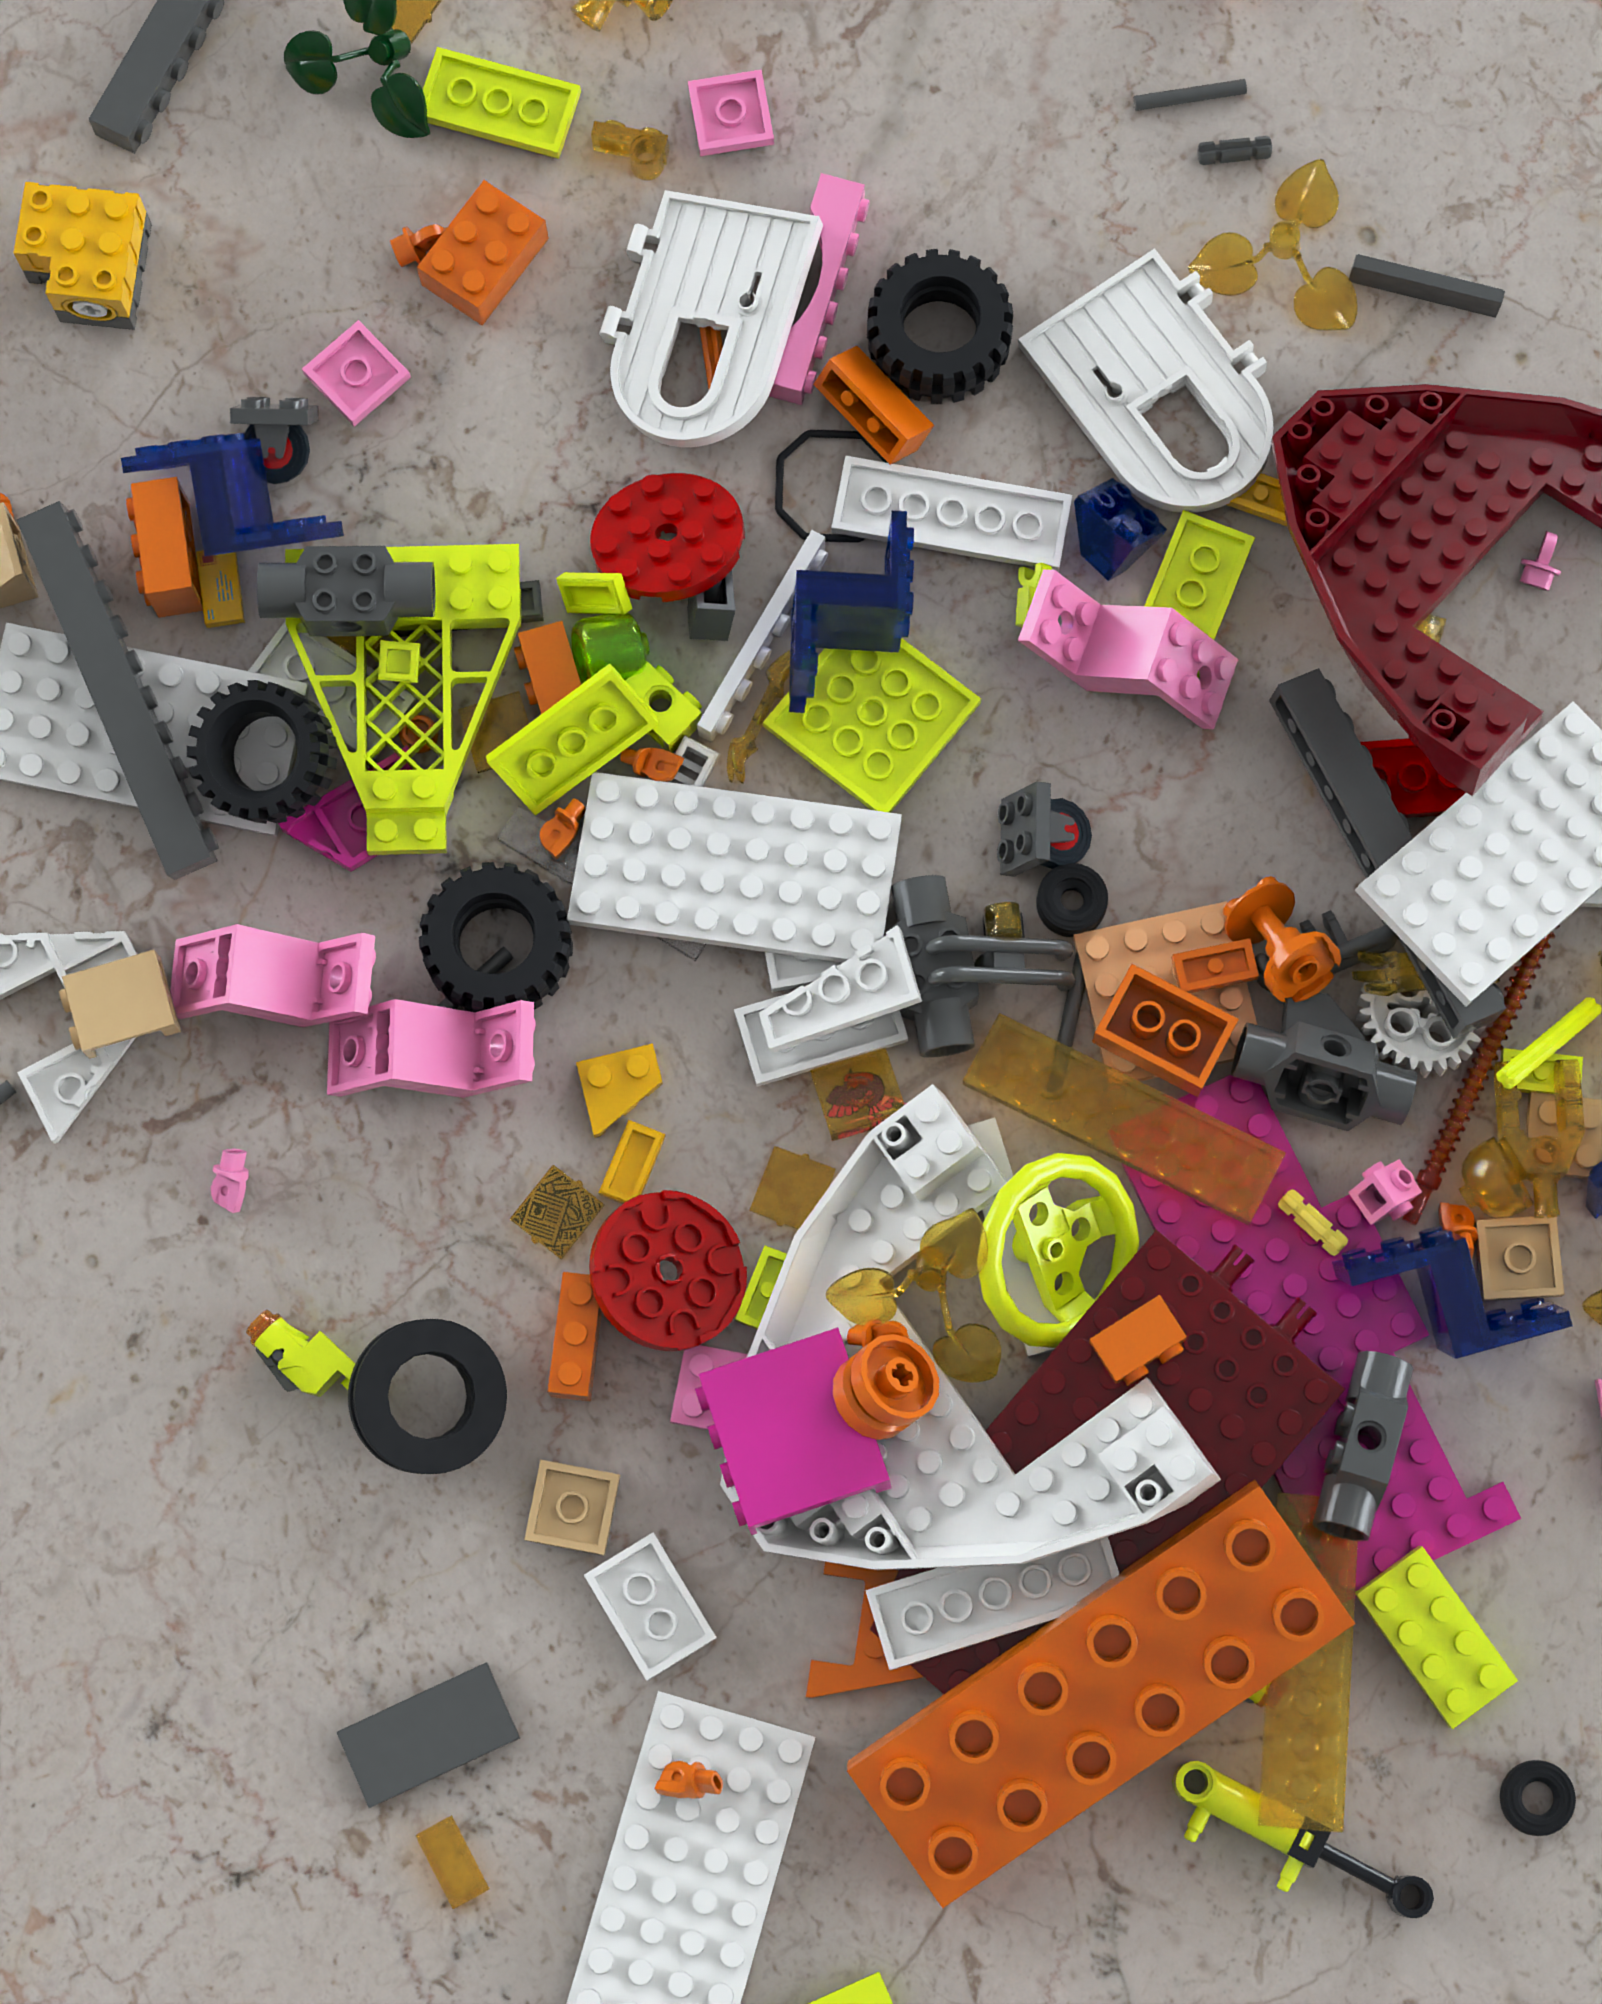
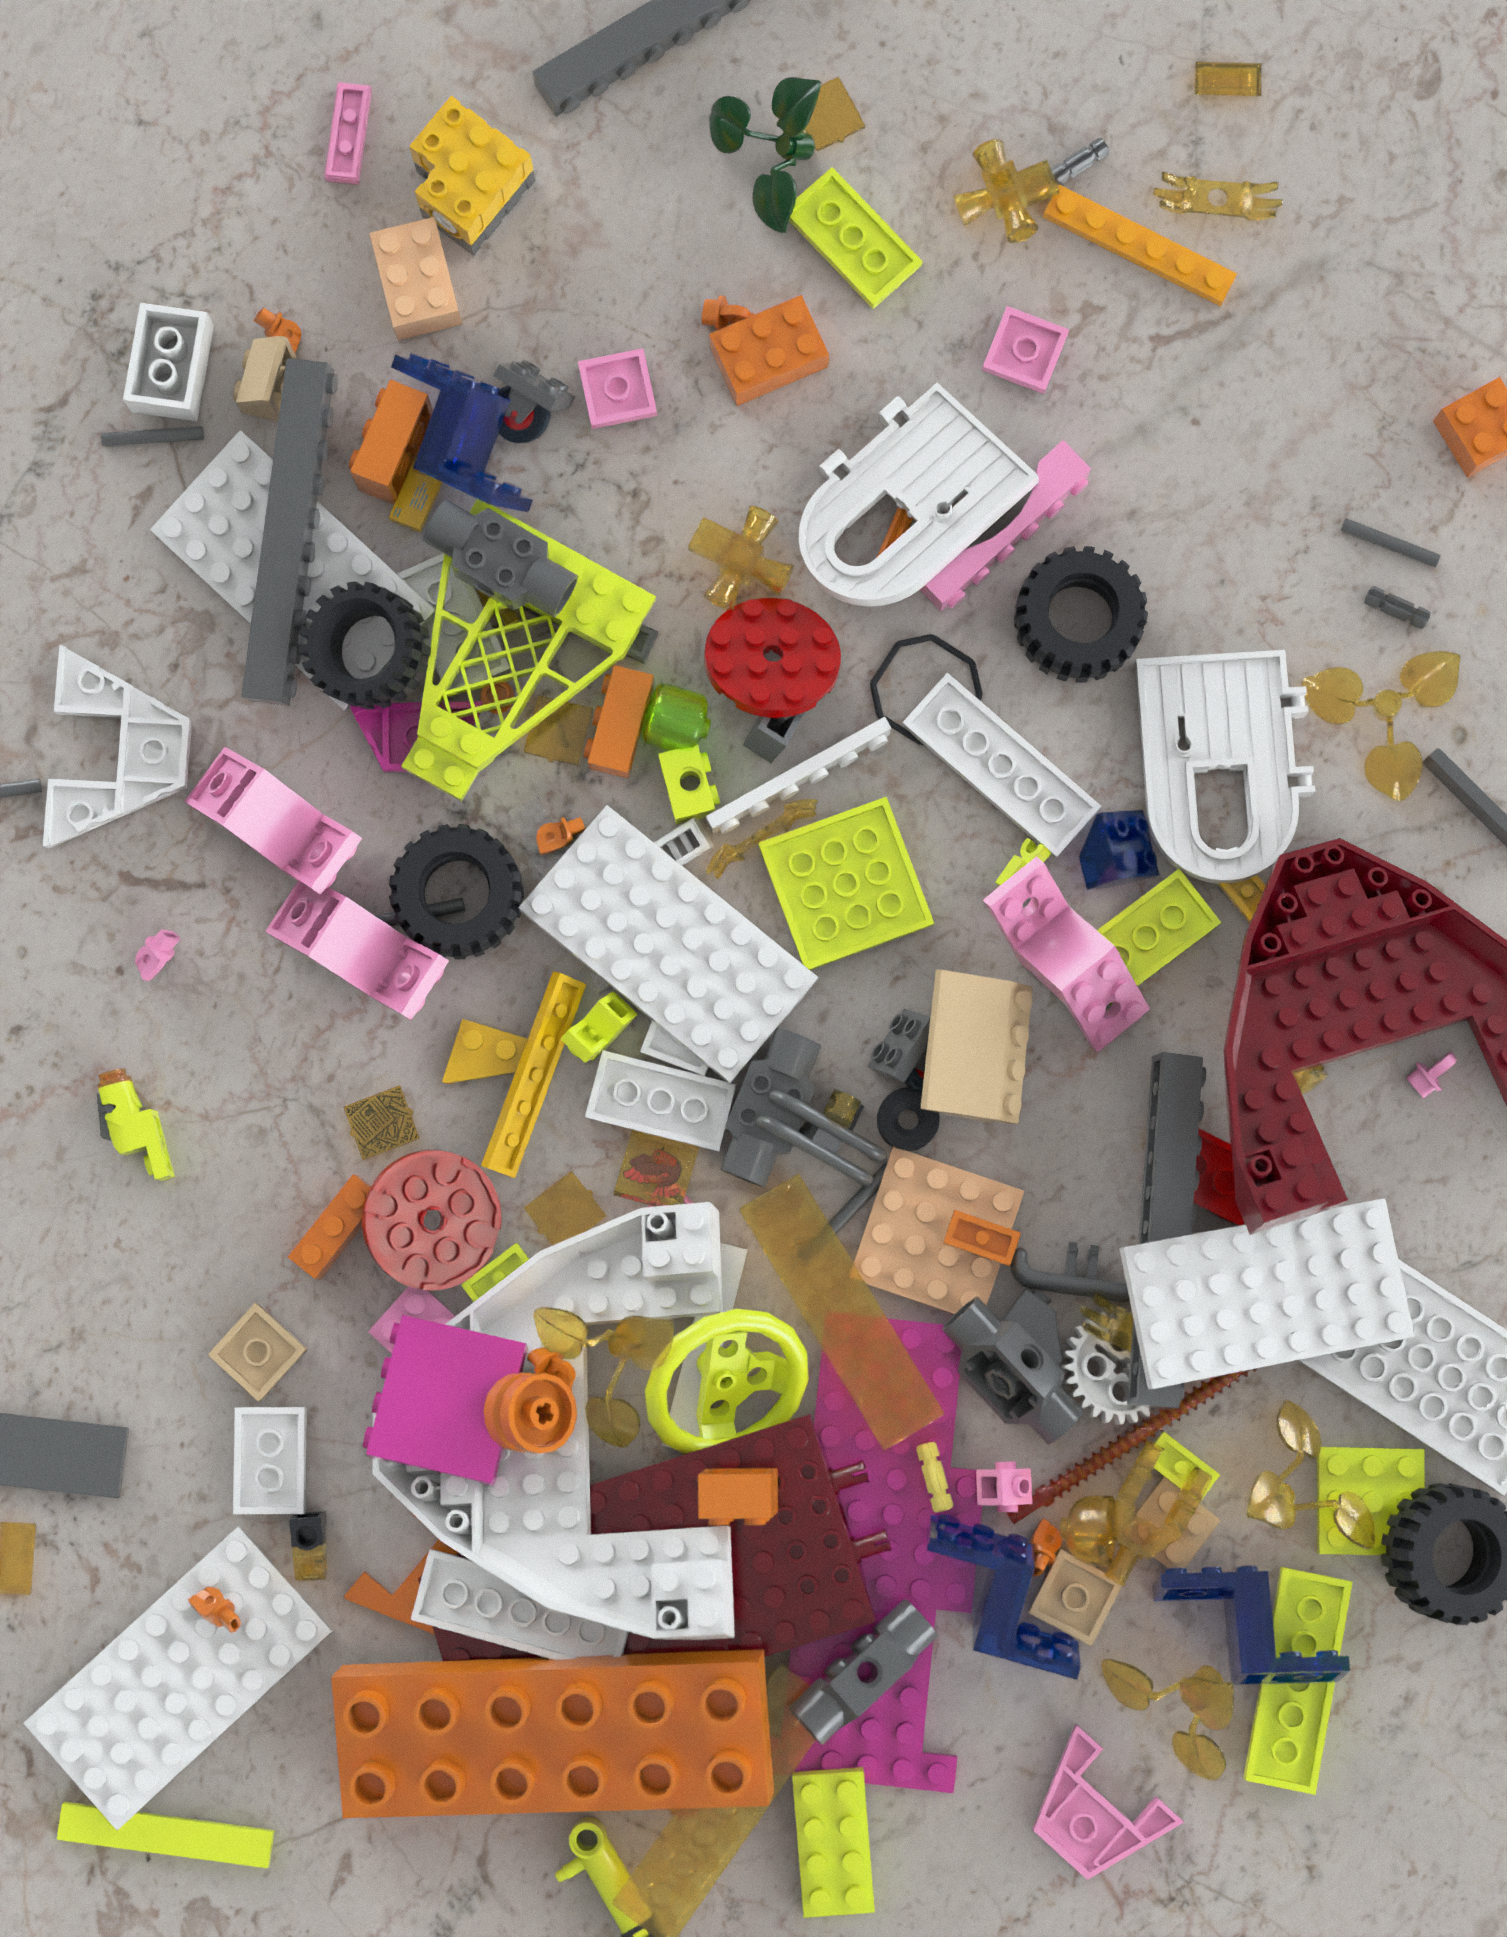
camera: 30 degrees right, 5 degrees up
tan panel [59,950,181,1059] -> none
black tyre [348,1319,507,1474] -> none
neon yellow tile [378,640,421,683] -> none
neon yellow plate [486,664,659,816] -> none
neon yellow tile [556,572,633,615] -> none
clear yellow plate [591,120,670,180] -> none
yellow tile [598,1120,666,1204] -> none
orange piece [620,747,685,782] -> none
white wing [759,925,922,1053] -> none
clear blue bracket [789,511,914,713] -> none
orange brick [813,346,935,465] -> none
orange brick [1092,964,1239,1097] -> none
orange piece [1223,876,1341,1003] -> none
neon yellow axle [1496,997,1602,1089] -> none
none -> leg [289,1511,327,1581]
none -> light nougat brick [369,217,463,340]
none -> yellow plate [481,971,587,1178]
none -> neon yellow brick [561,991,638,1063]
none -> clear yellow brick [688,505,794,610]
none -> tan slope [921,970,1033,1124]

